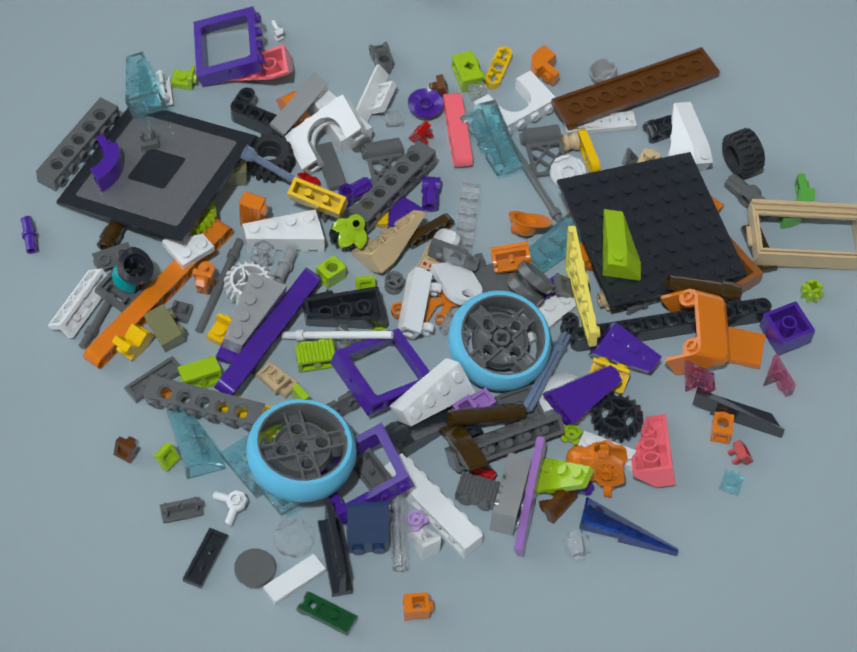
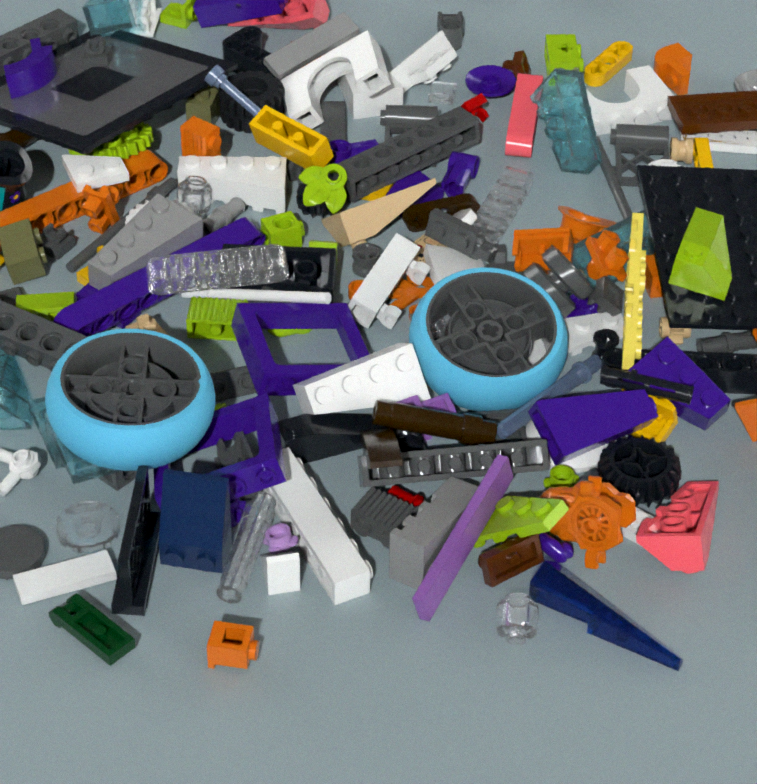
camera: 20 degrees right, 15 degrees down
none -> clear beam [146,244,289,295]
none -> orange hips [585,230,629,282]
none -> black pin [600,365,694,405]

